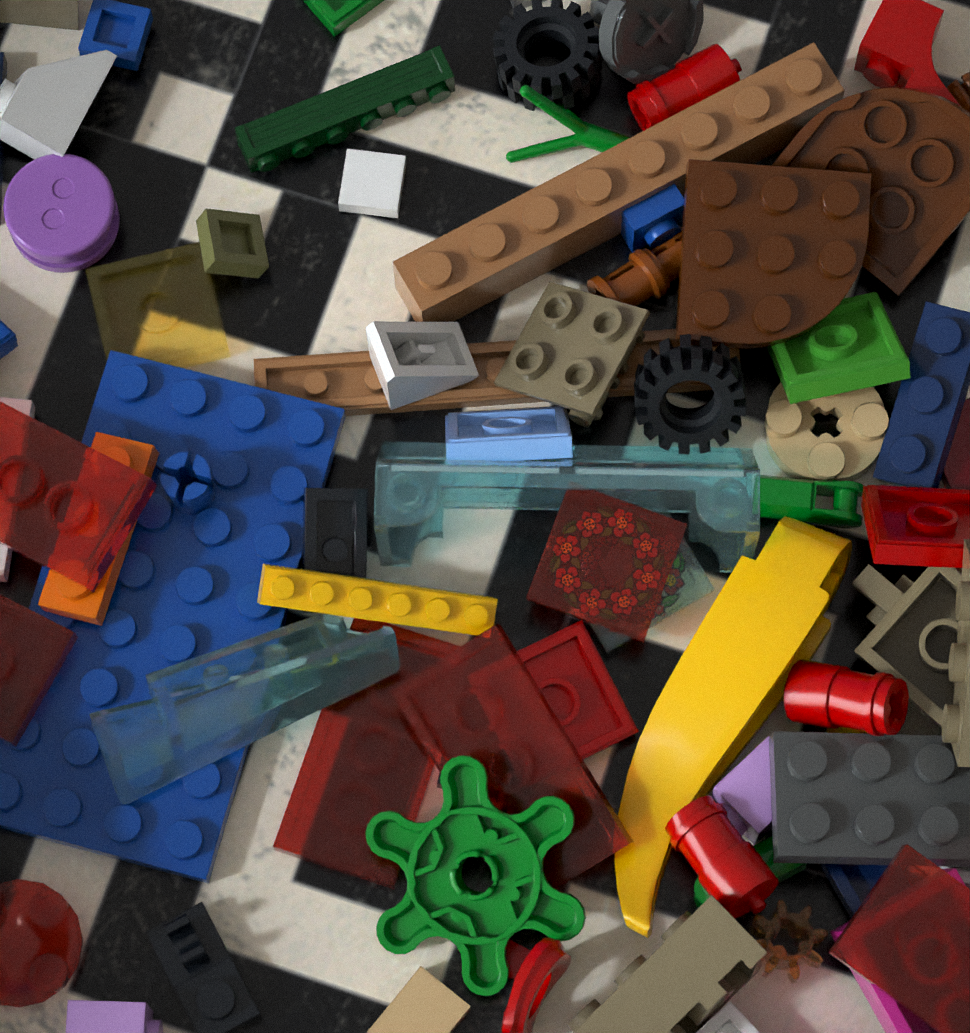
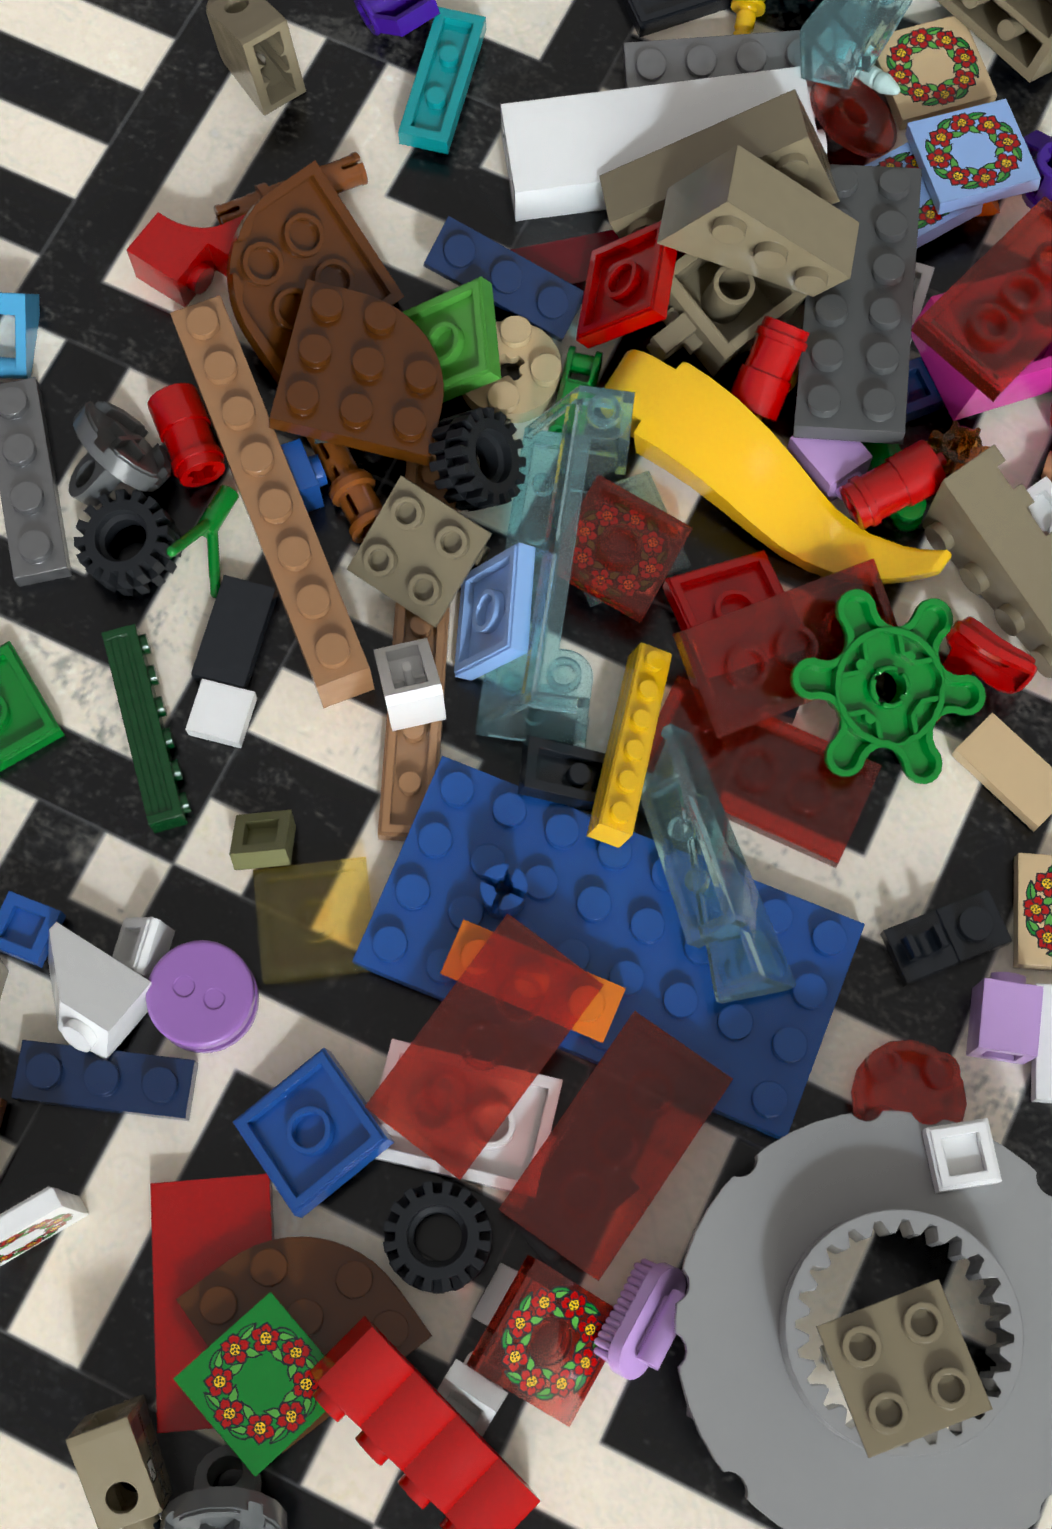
camera: 85 degrees left, 0 degrees up
none -> white slope [112,917,175,979]
none -> black tile [191,575,278,690]

